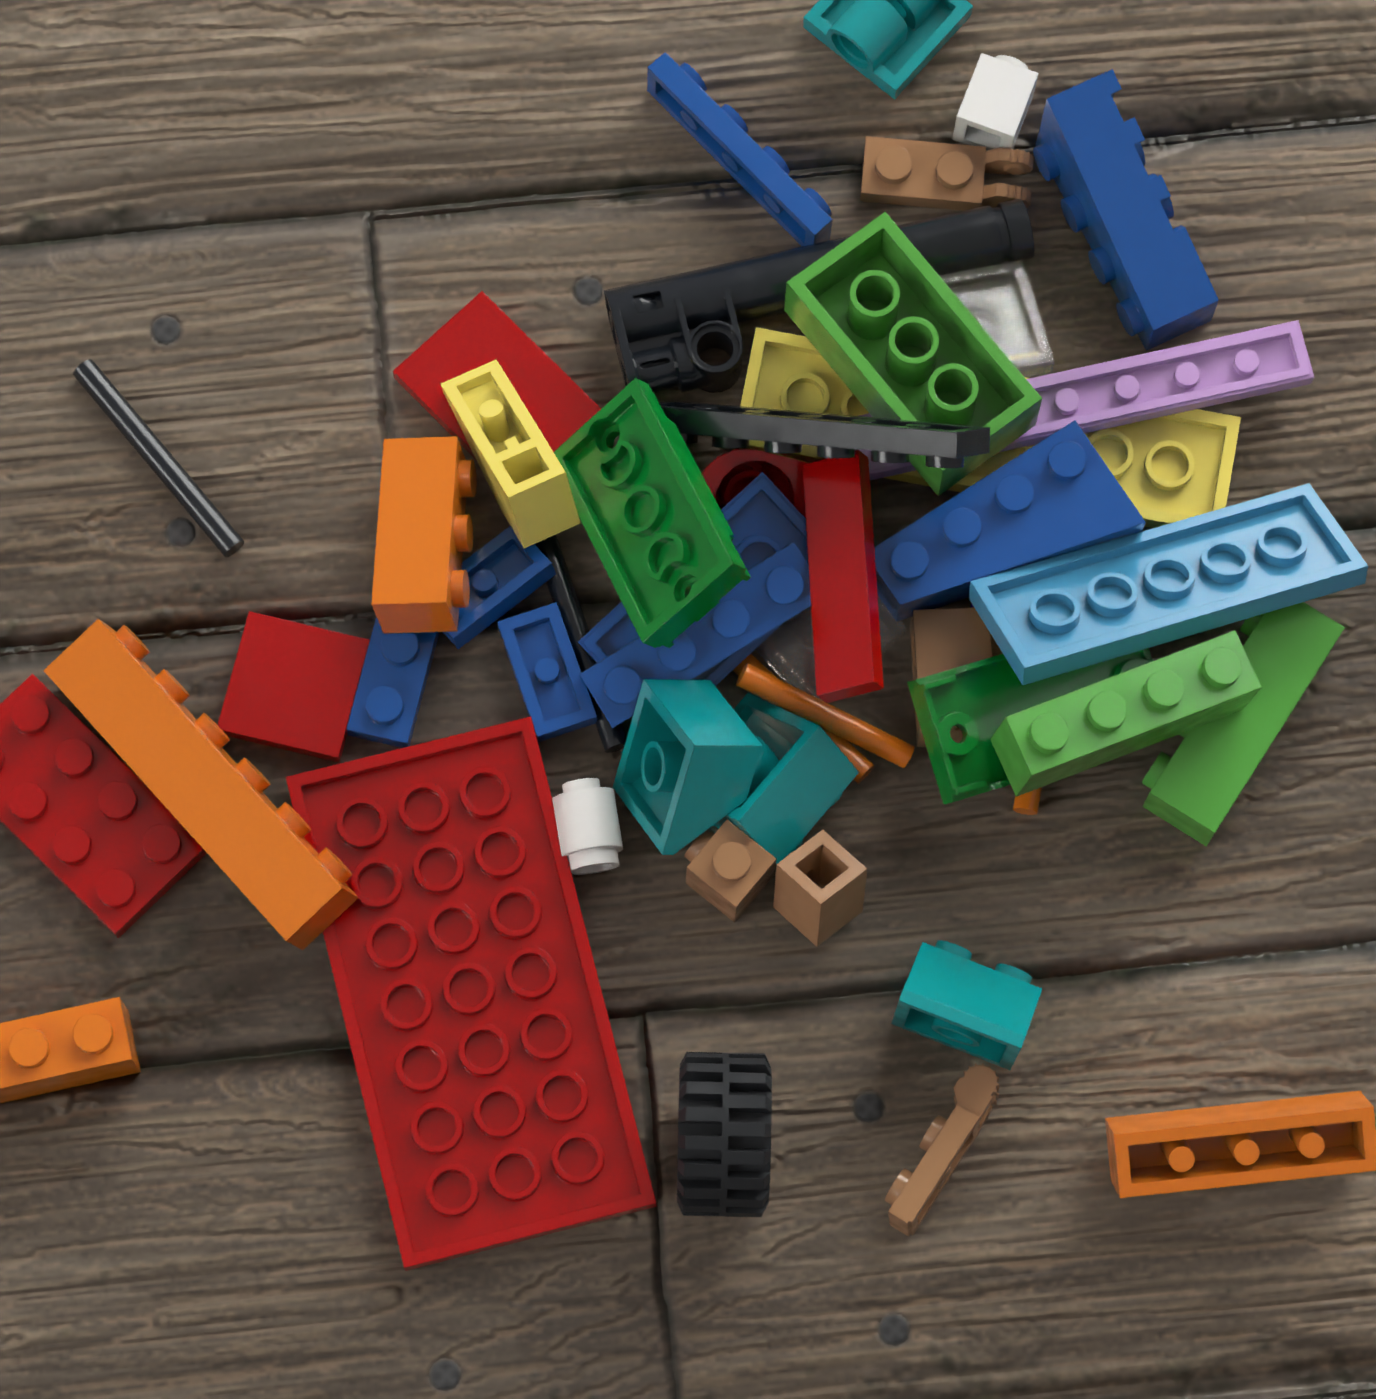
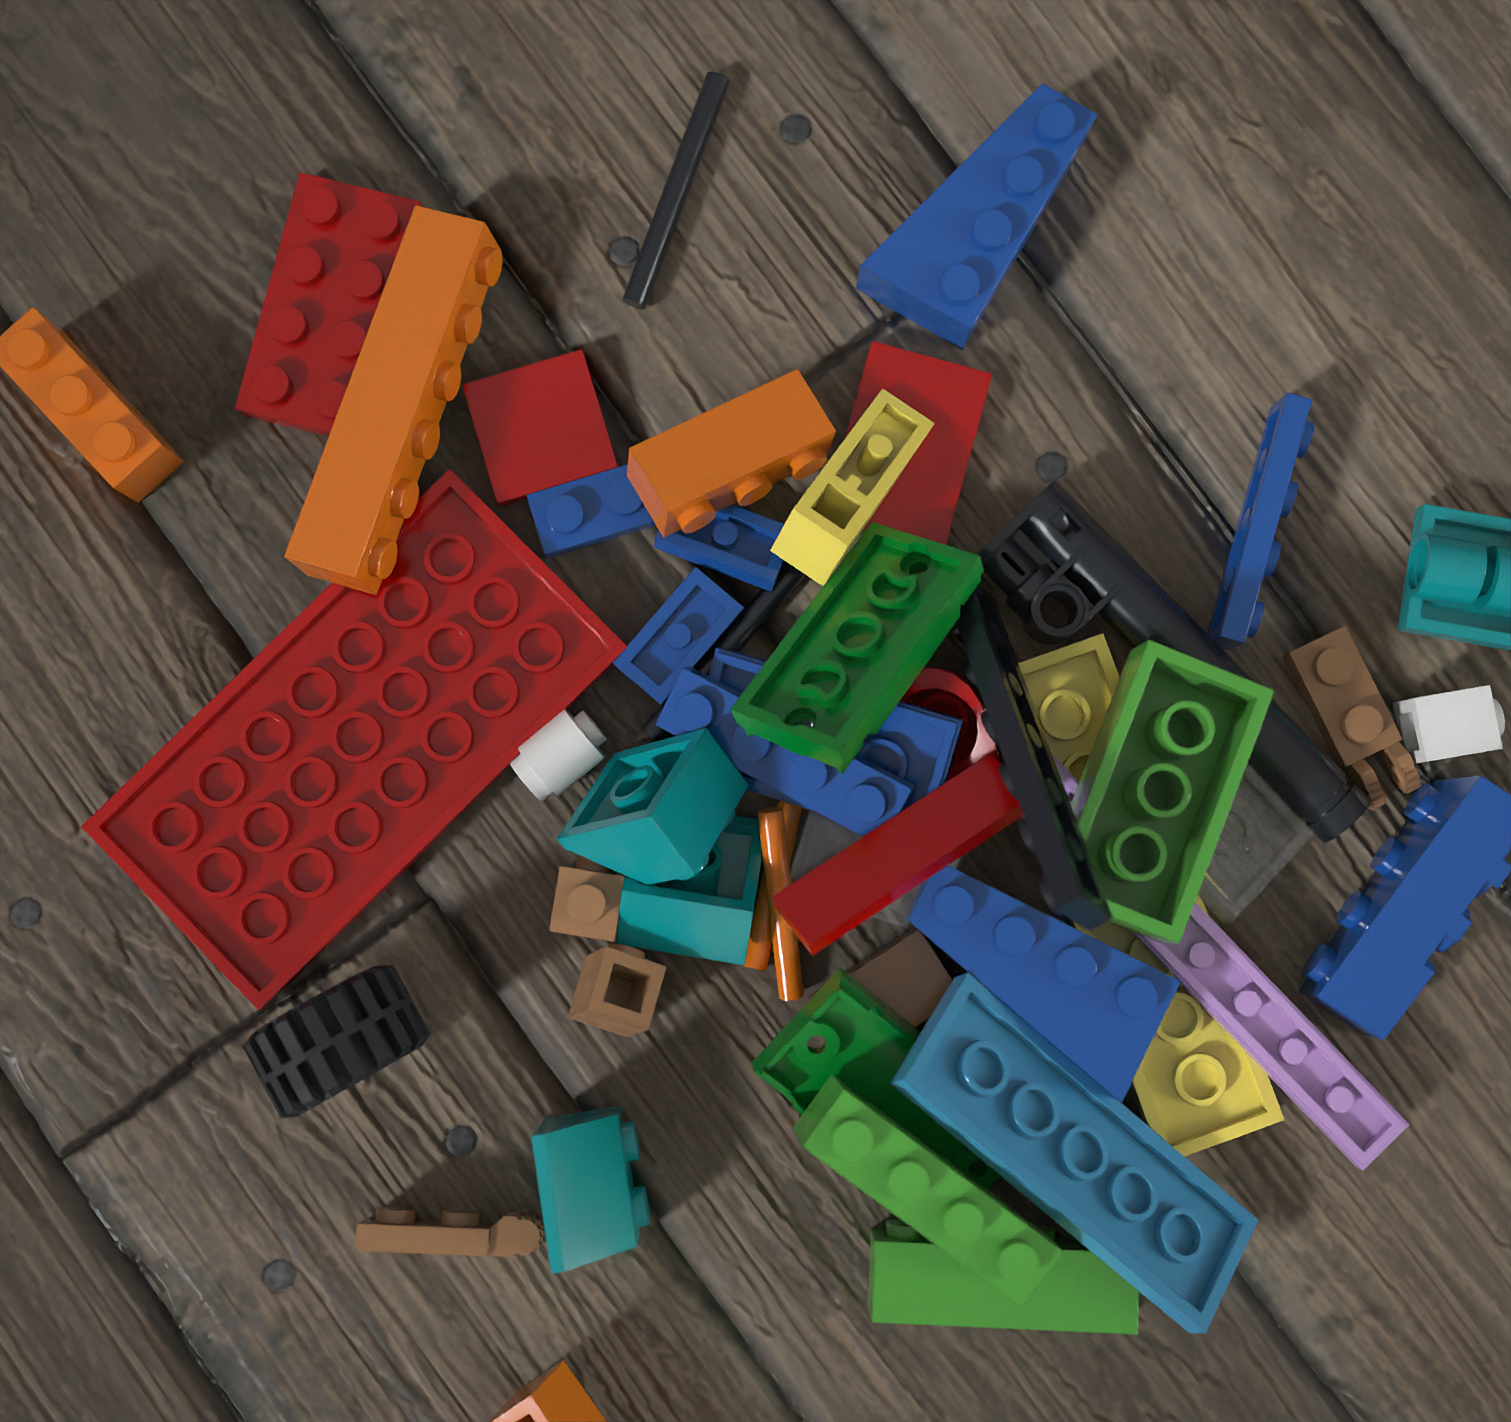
camera: 60 degrees right, 10 degrees up
none -> blue wedge [856,83,1098,350]

